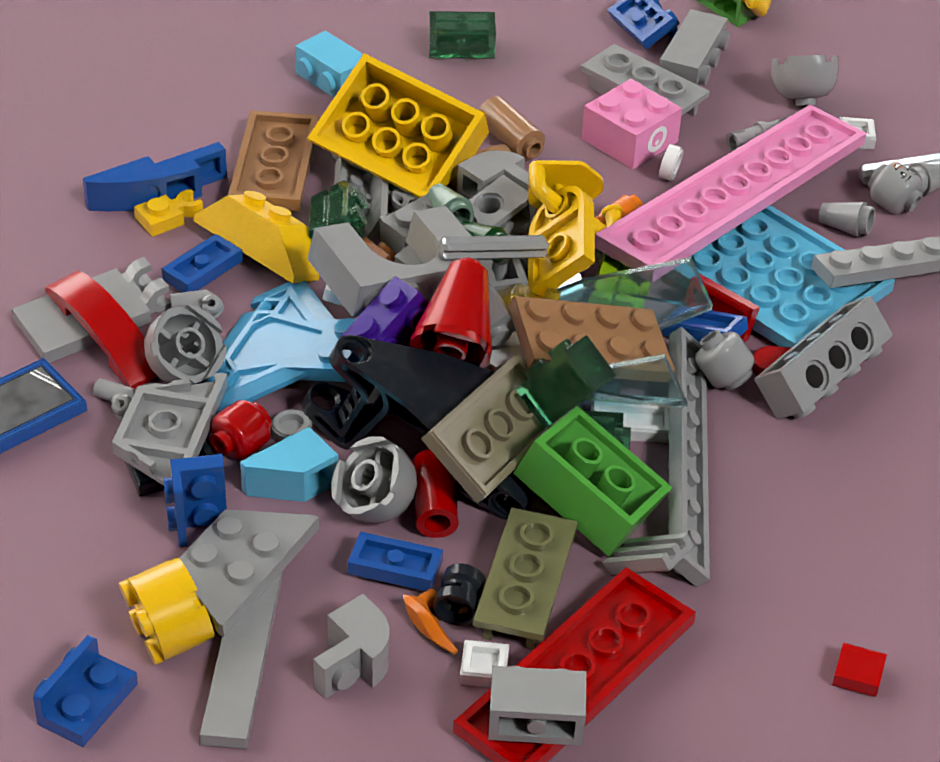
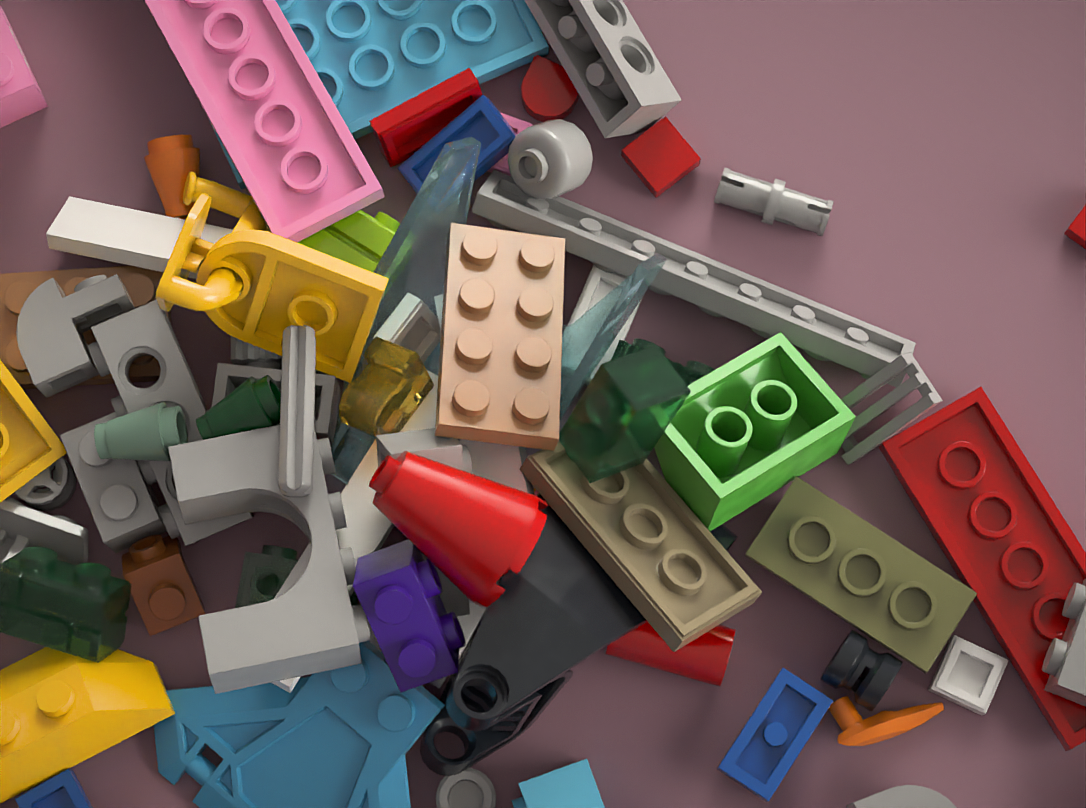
camera: 70 degrees left, 35 degrees up
light grey cylinder [331,436,417,523] -> none
white tile [658,144,683,181] -> none
none -> red tile [621,116,701,198]
none -> light grey pin [714,167,834,236]

